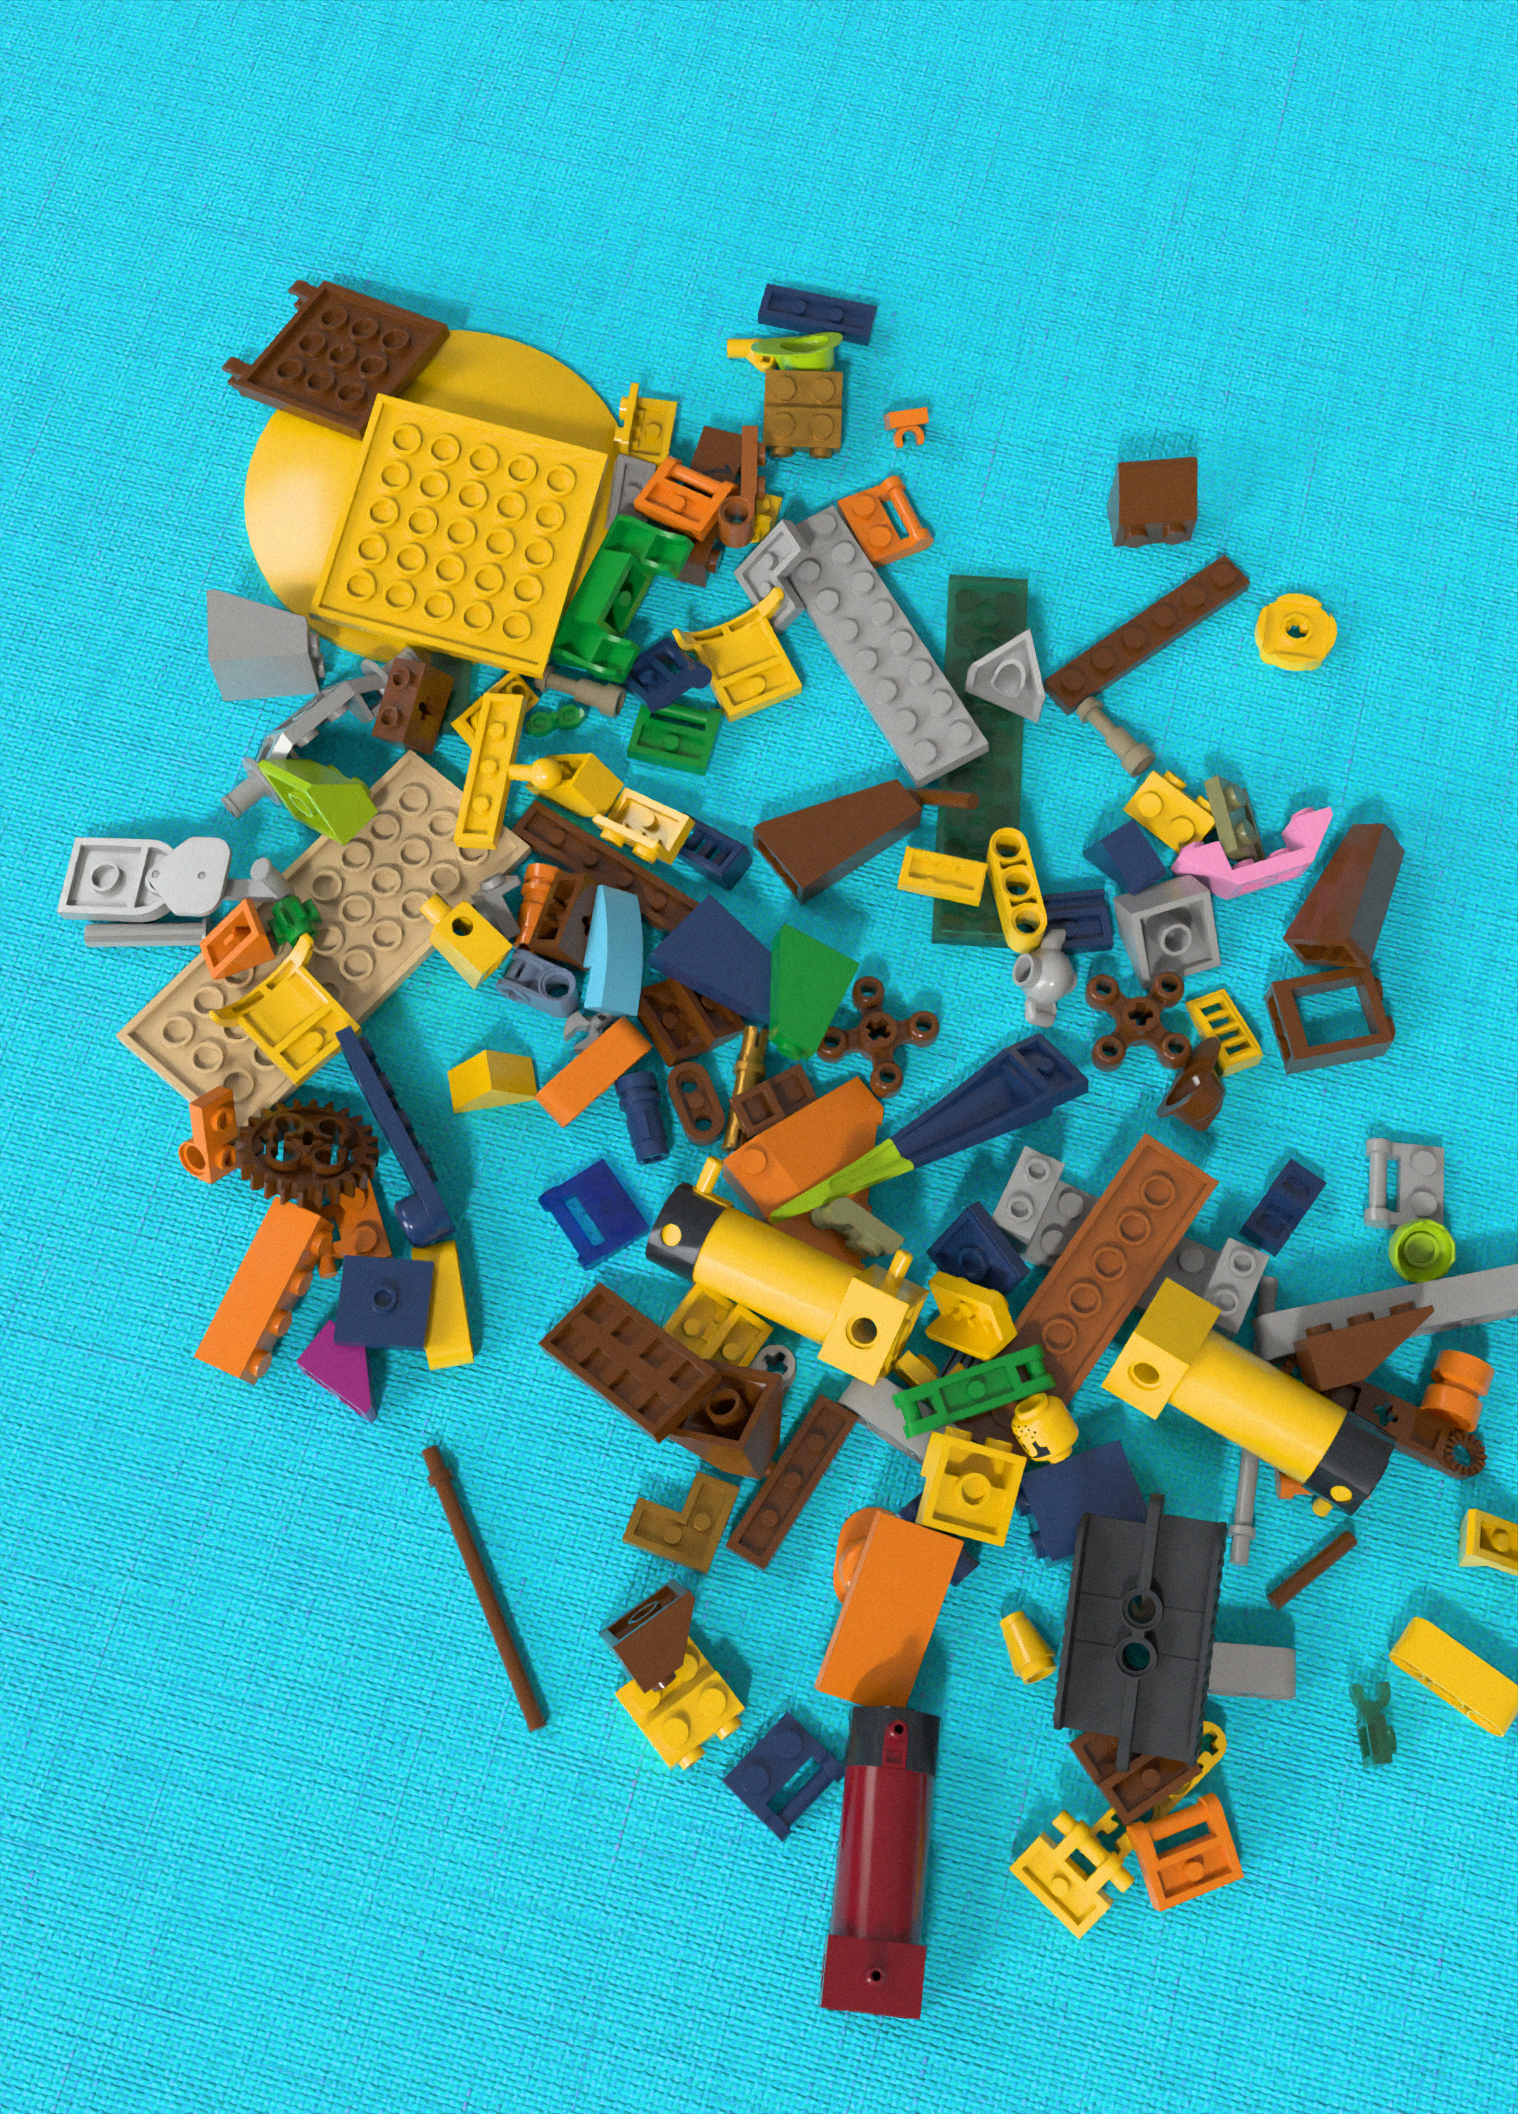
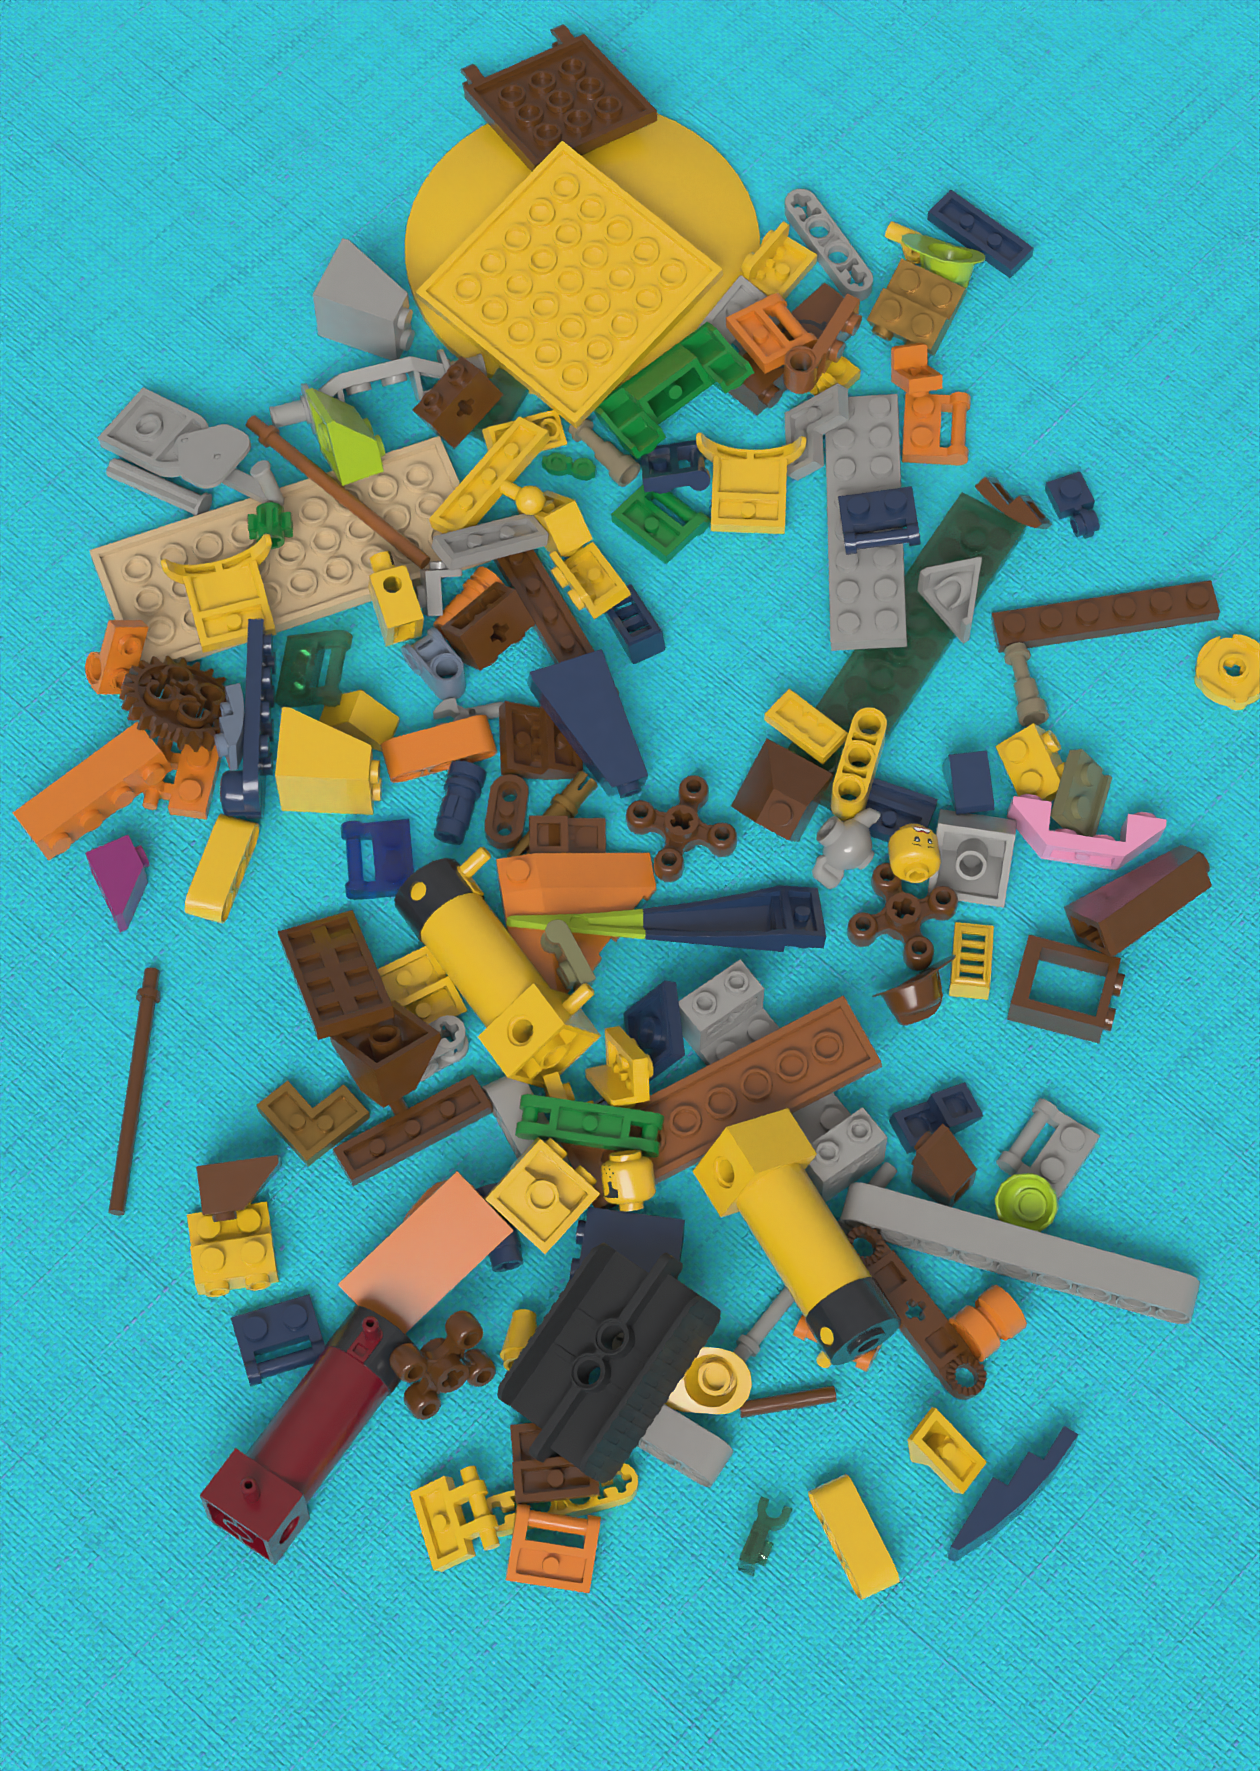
camera: 30 degrees right, 5 degrees down
orange slope [199,898,276,980] -> none
dark blue plate [333,1255,435,1352] -> none
medium azure slope [583,885,643,1017] -> none
reddish brown slope [753,779,922,905] -> none
green slope [769,923,860,1061] -> none
orange tile [883,407,929,449] -> none
reddish brown piece [906,787,979,810] -> none
reddish brown slope [1107,457,1198,548] -> none
reddish brown slope [1293,1301,1435,1393] -> none
none -> sand blue slope [214,683,245,771]
none -> dark orange bar [246,415,431,569]
none -> clear green plate [275,630,353,708]
none -> yellow slope [275,707,382,815]
none -> reddish brown gear [390,1310,496,1420]
none -> light grey plate [432,514,549,571]
none -> yellow piece [664,1347,752,1415]
none -> reddish brown slope [731,738,834,842]
none -> light grey beam [785,189,873,301]
none -> dark blue plate [838,486,921,555]
none -> yellow head [888,824,941,883]
none -> orange bracket [891,343,943,397]
none -> reddish brown slope [911,1124,977,1207]
none -> reddish brown slope [975,477,1052,529]
none -> dark blue plate [1045,472,1100,539]

